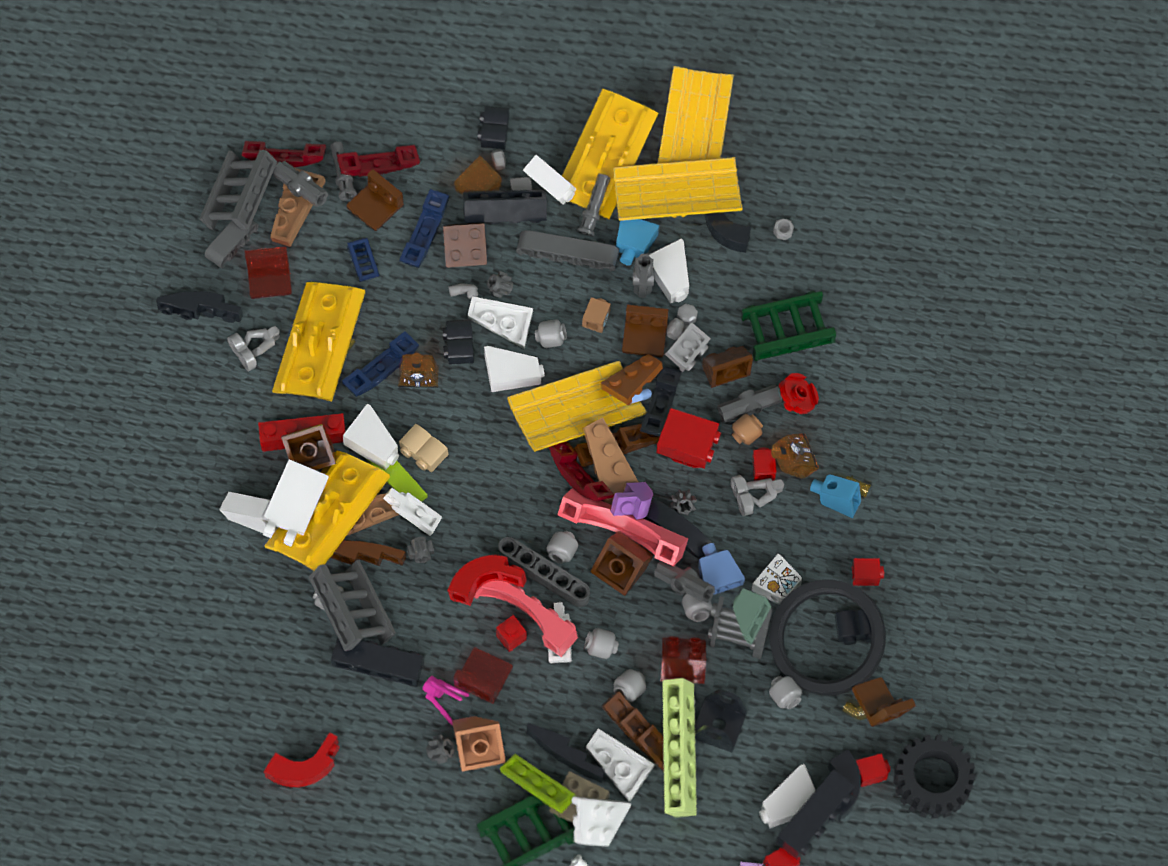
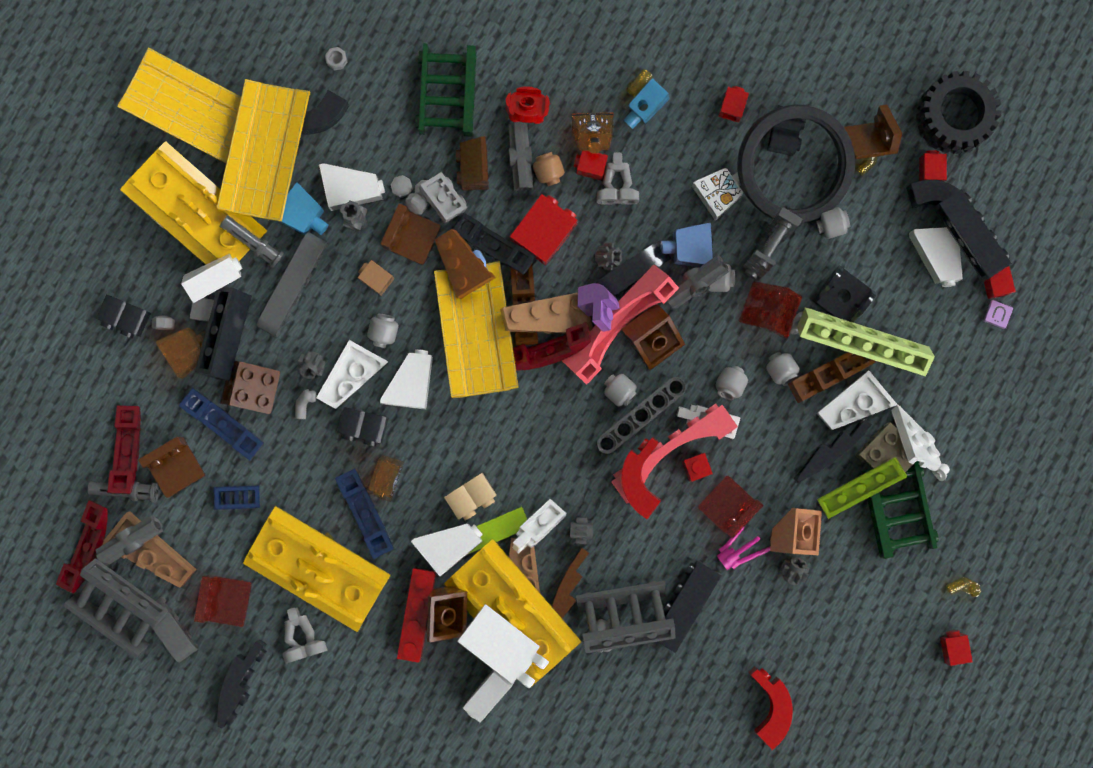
camera: 75 degrees left, 20 degrees up
sand green slope [733,588,771,645] -> none

